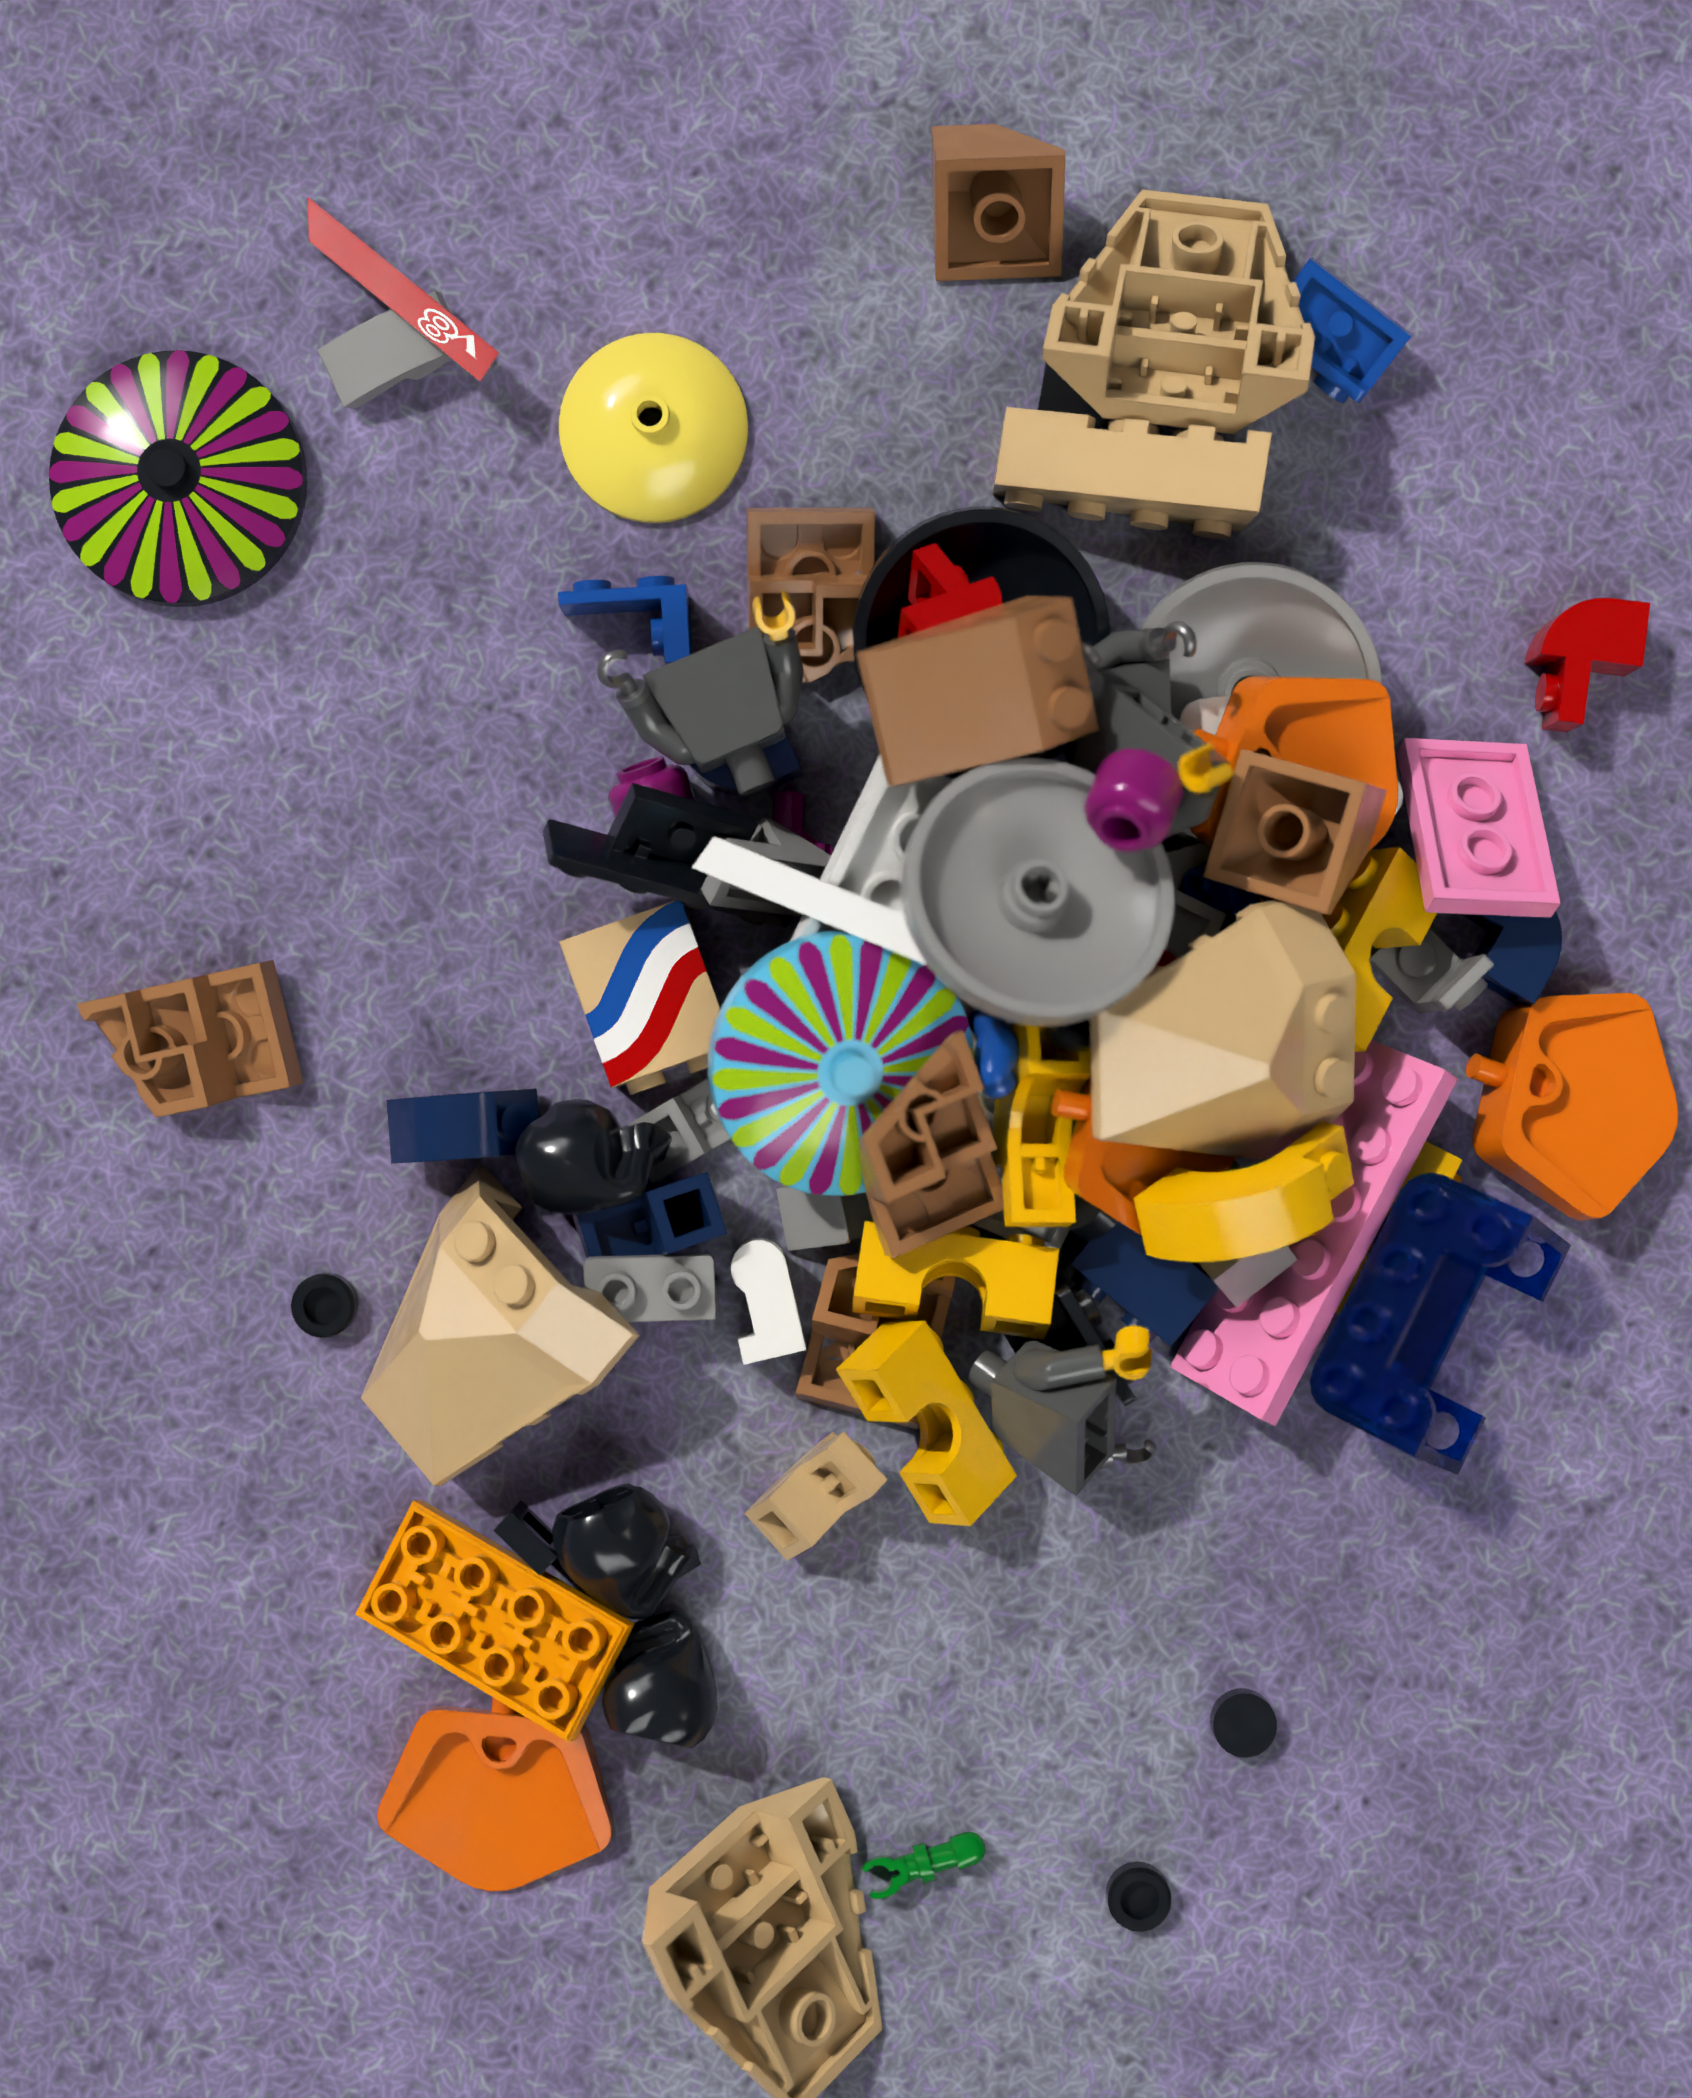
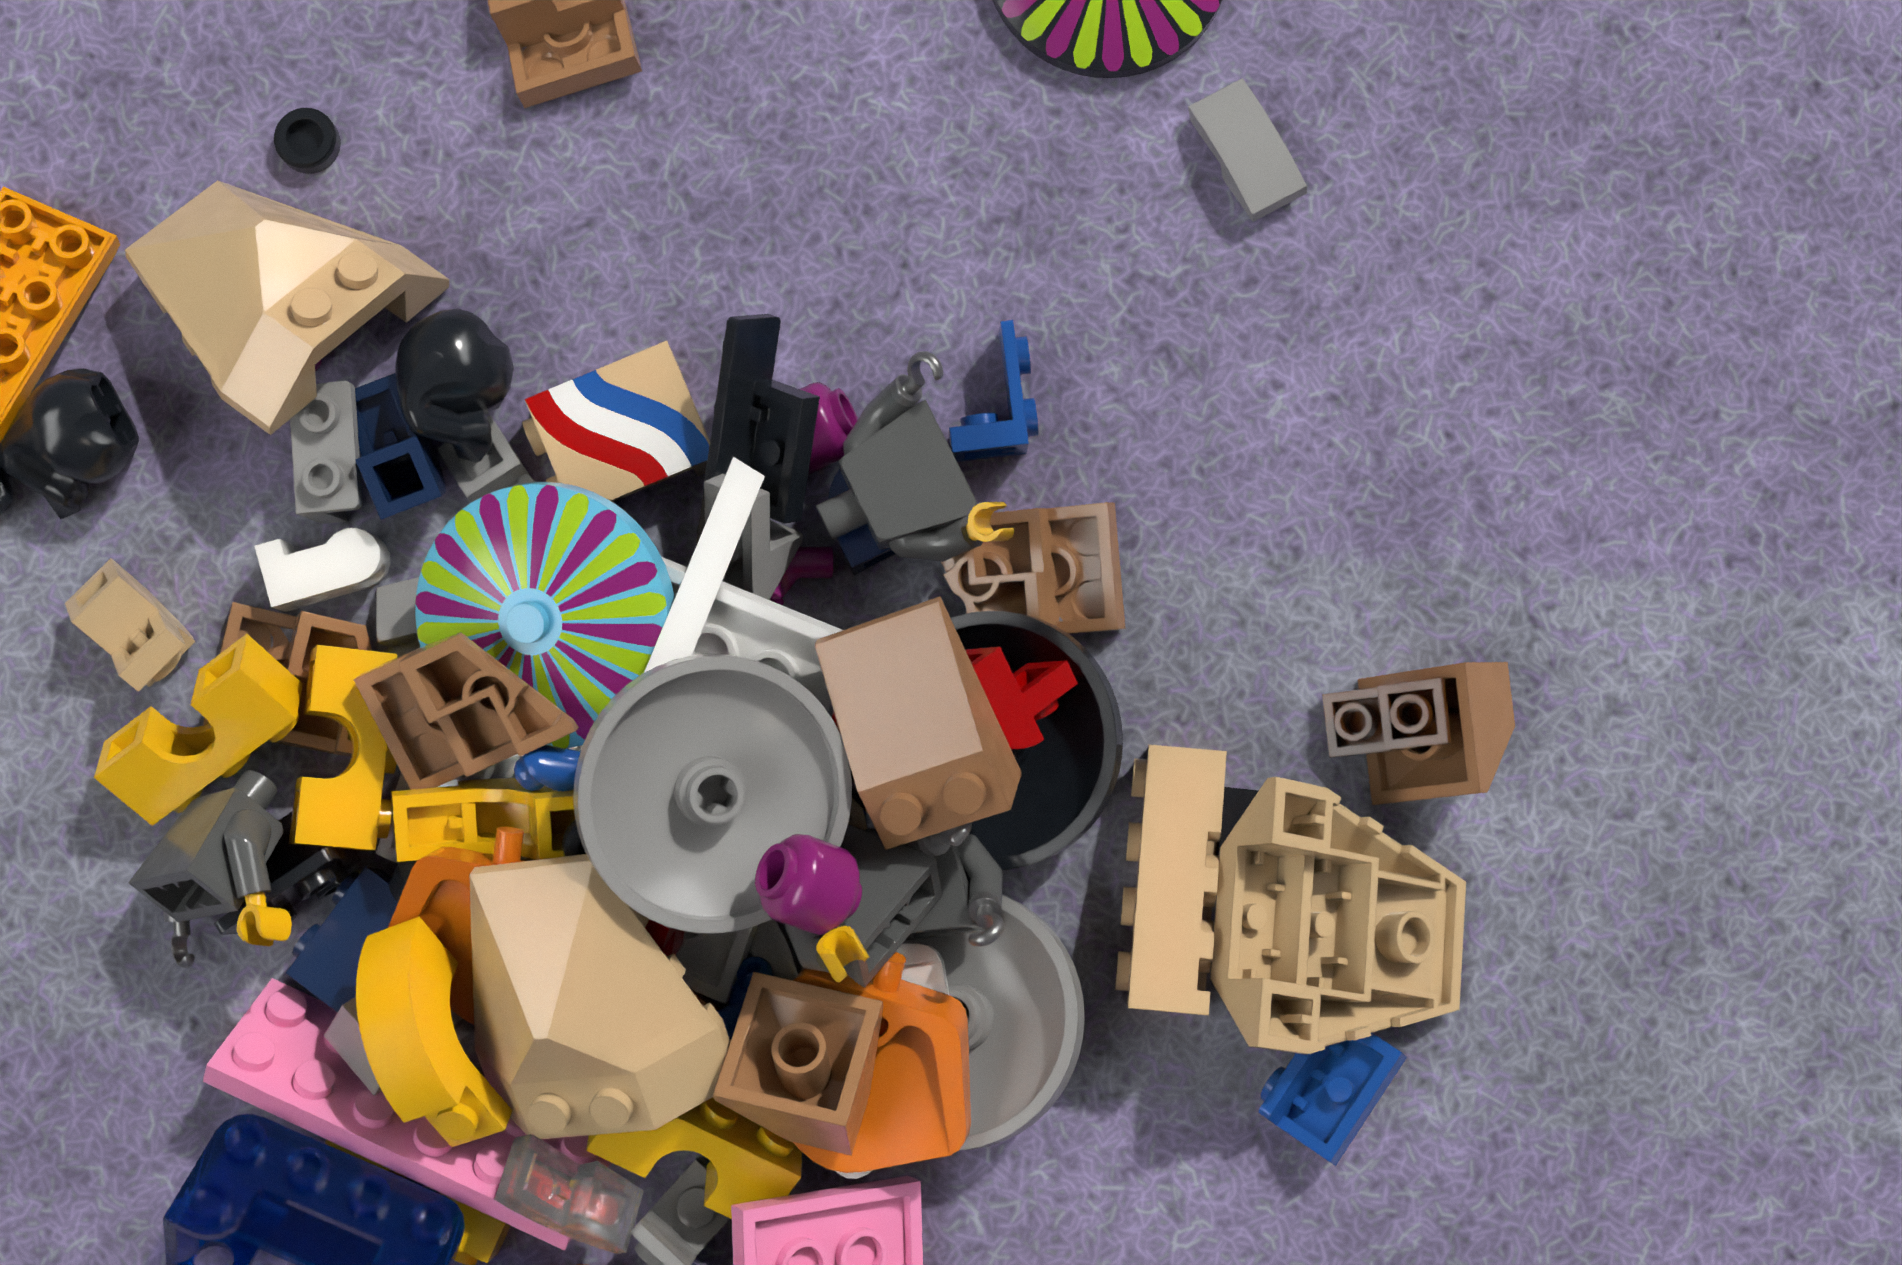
camera: 85 degrees right, 5 degrees down
sticker [307,197,499,382] -> none
dark blue brick [387,1089,539,1164] -> none
black tile [493,1500,558,1575] -> none
light yellow dish [559,333,748,523] -> none
none -> clear slope [494,1134,644,1254]
none -> slope [1322,678,1452,758]

